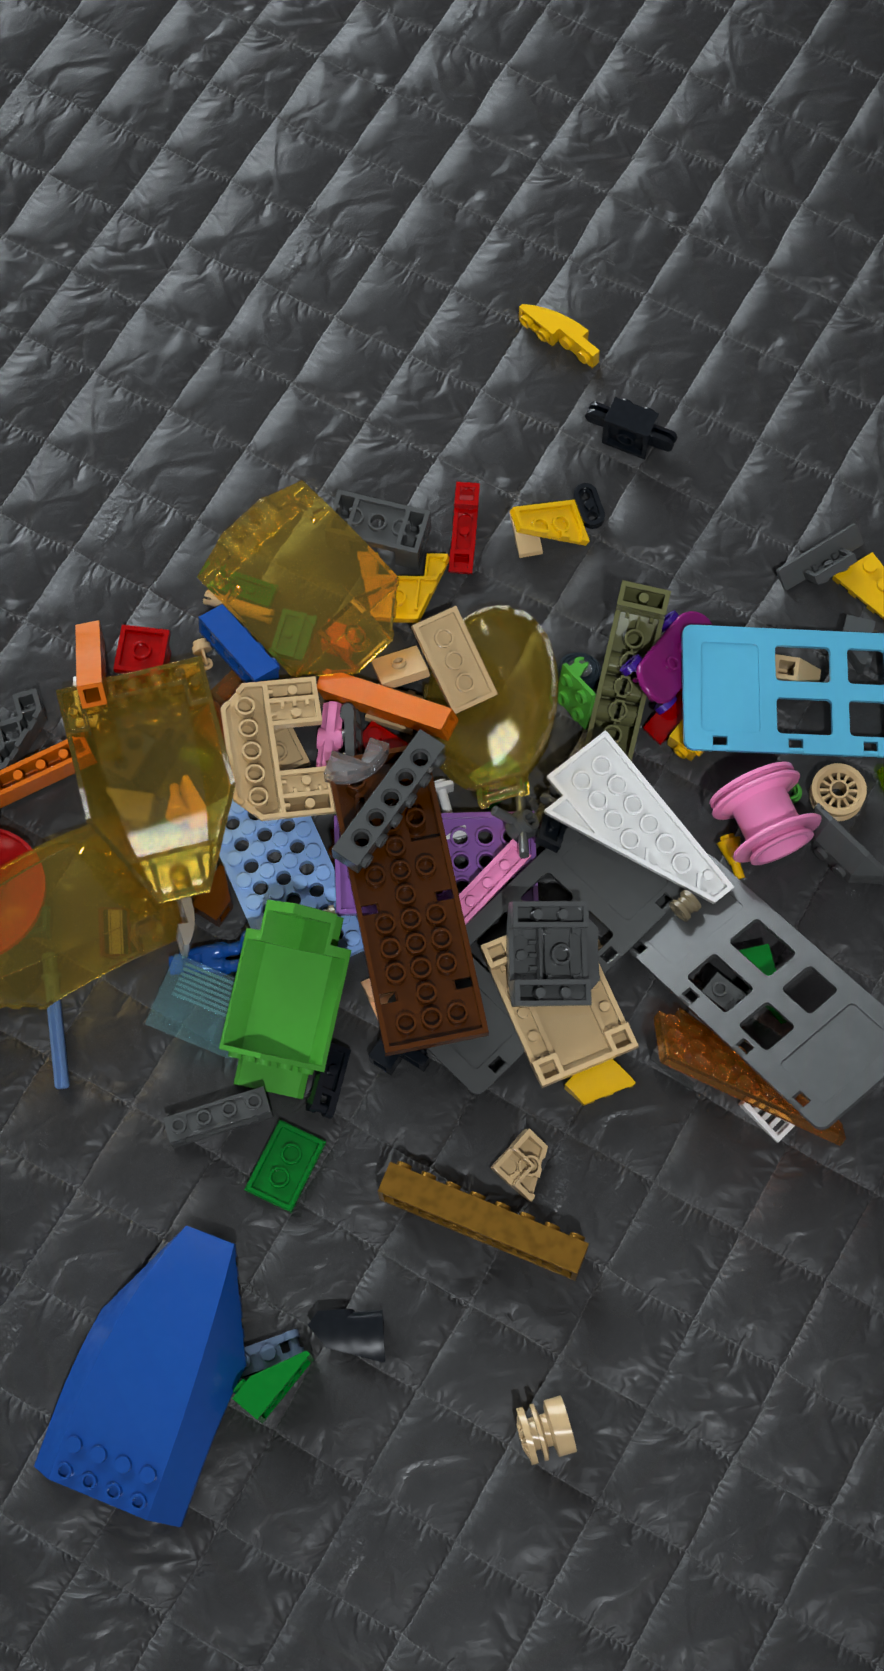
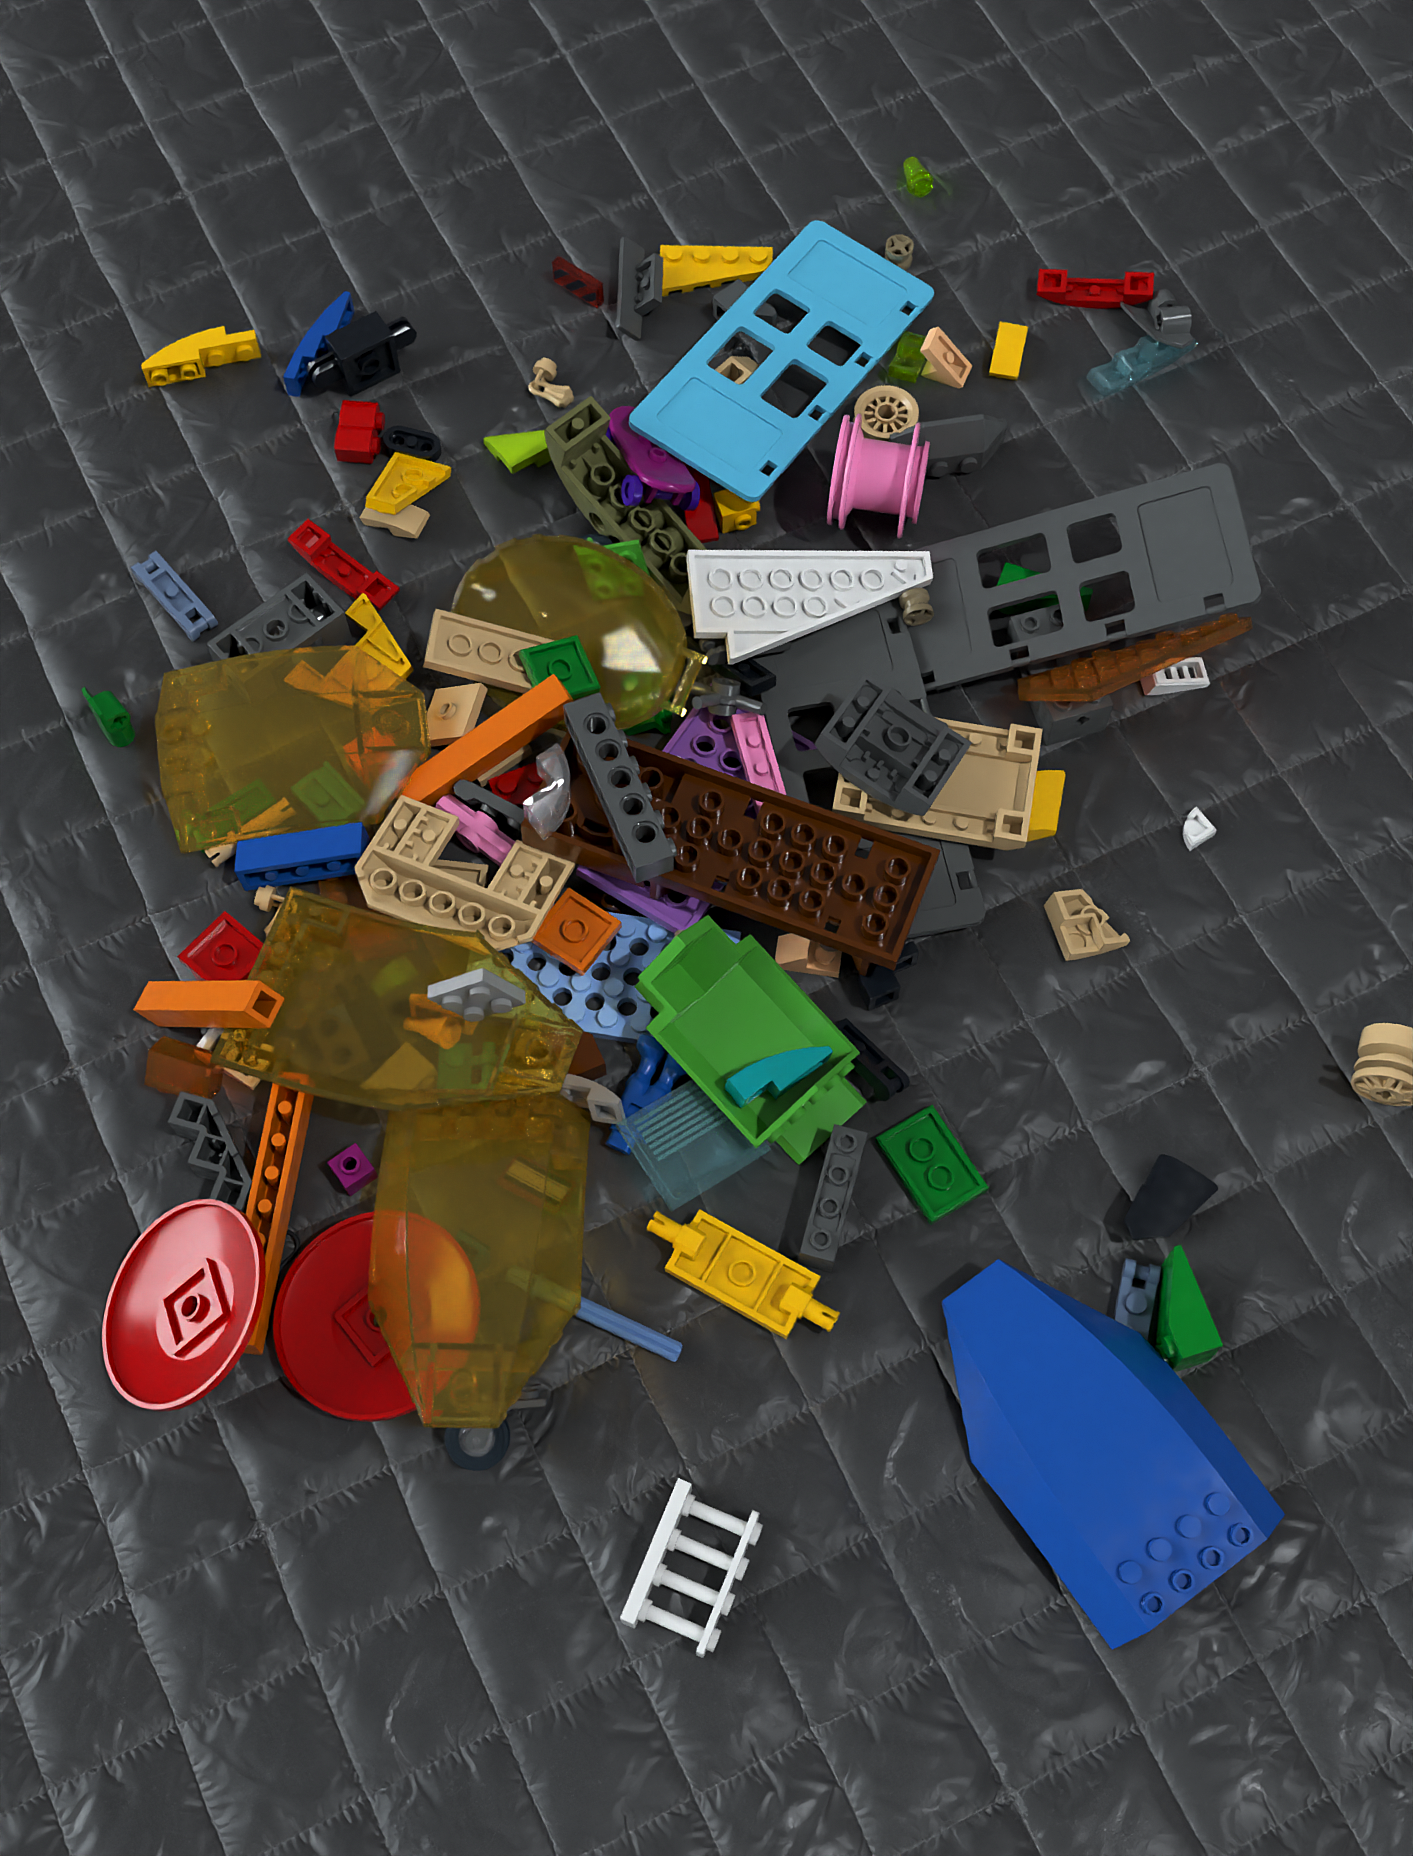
camera: 60 degrees left, 5 degrees down
pearl gold brick [378,1161,589,1281] -> none
yellow cone [716,833,745,880] -> none
none -> green panel [81,687,135,747]
none -> sand blue plate [130,551,218,641]
none -> clear orange brick [144,1036,226,1100]
none -> blue slope [283,291,354,397]
none -> magenta plate [327,1143,378,1196]
none -> red brick [334,400,385,464]
none -> light grey plate [427,968,525,1022]
none -> lime slope [483,430,552,474]
none -> green tile [519,635,601,700]
none -> tan piece [528,358,574,408]
none -> orange plate [530,887,622,976]
none -> clear red tile [552,256,604,308]
none -> yellow plate [646,1209,840,1339]
none -> teal slope [724,1046,833,1109]
none -> white tile [1183,807,1217,851]

